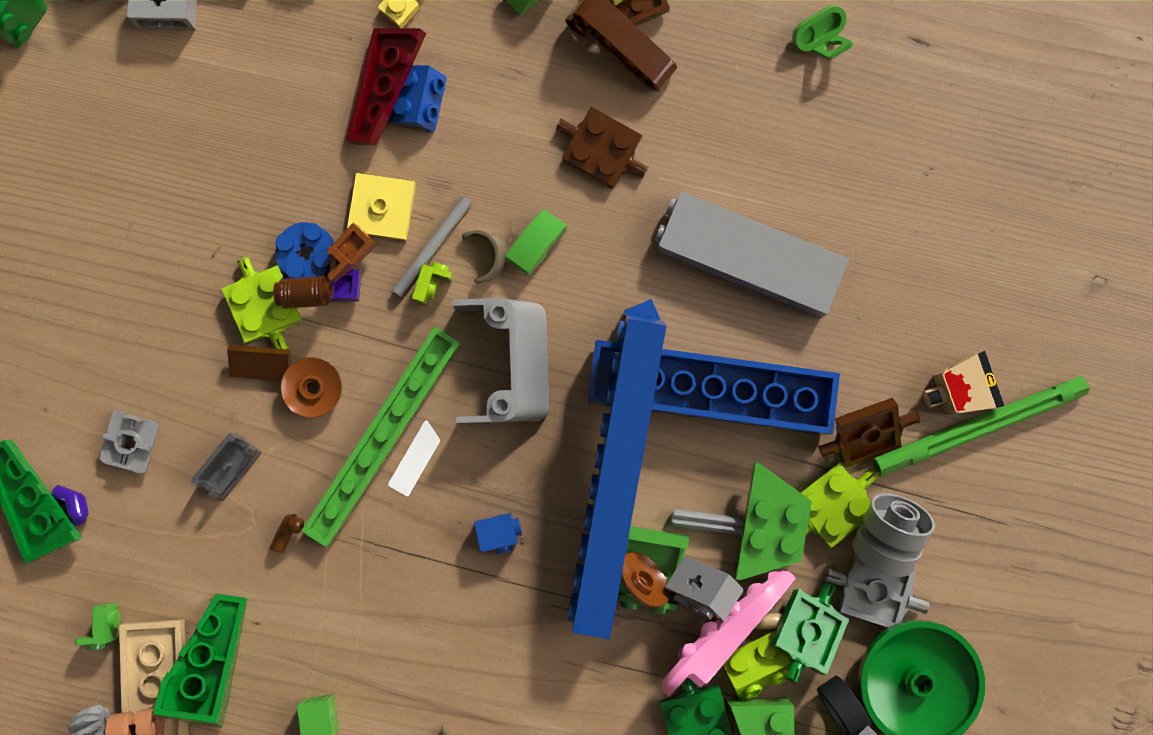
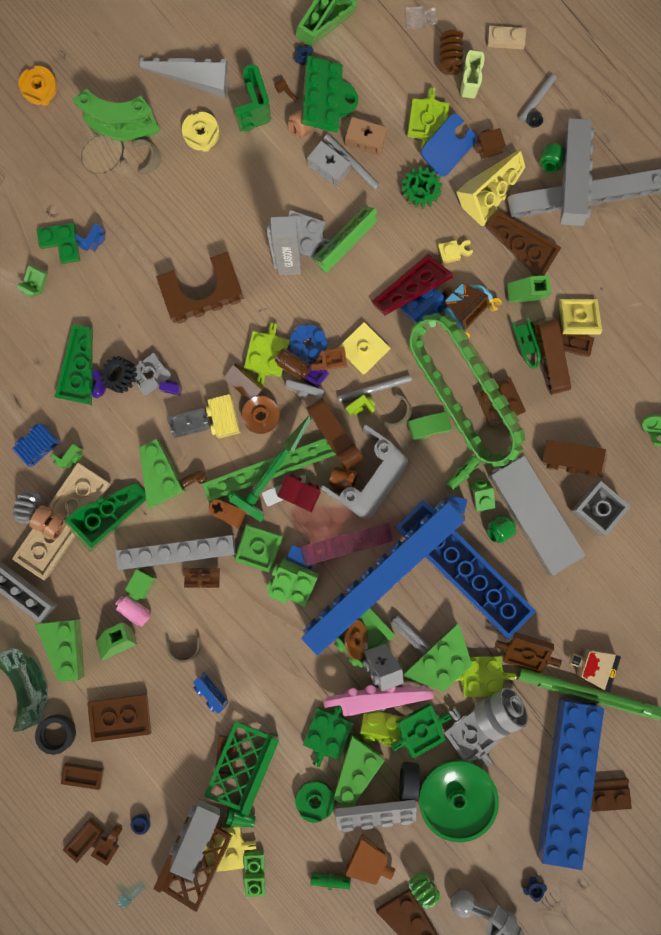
camera: 40 degrees right, 0 degrees up
none -> blue brick [12,423,60,467]
none -> black tyre [100,356,137,393]
none -> light grey brick [116,535,237,570]
none -> bright green wedge [139,439,186,509]
none -> reddish brown arch [156,252,244,323]
none -> dark purple plate [159,380,182,396]
none -> reddish brown hips [184,568,220,588]
none -> light yellow brick [206,394,241,439]
none -> dark orange piece [209,499,247,528]
none -> green piece [227,415,312,522]
none -> bright green plate [234,524,283,573]
none -> bright green plate [266,558,319,607]
none -> light grey brick [267,216,301,275]
none -> dark red brick [277,474,321,513]
none -> light grey plate [285,379,324,399]
none -> light grey plate [288,210,330,259]
none -> clear pink beam [300,522,394,566]
none -> reddish brown beam [306,397,363,470]
none -> bright green fence [312,206,378,273]
none -> dark orange piece [329,467,358,491]
none -> bright green piece [408,314,526,467]
none -> reddish brown torso [442,283,502,340]
none -> bright green pin [445,455,481,491]
none -> bright green bracket [470,480,496,512]
none -> green head [486,515,516,544]
none -> green piece [511,318,541,369]
none -> dark blue plate [523,877,547,902]
none -> blue brick [537,698,604,870]
none -> reddish brown wedge [542,440,607,477]
none -> light grey brick [570,481,631,536]
none -> reddish brown plate [591,778,632,812]

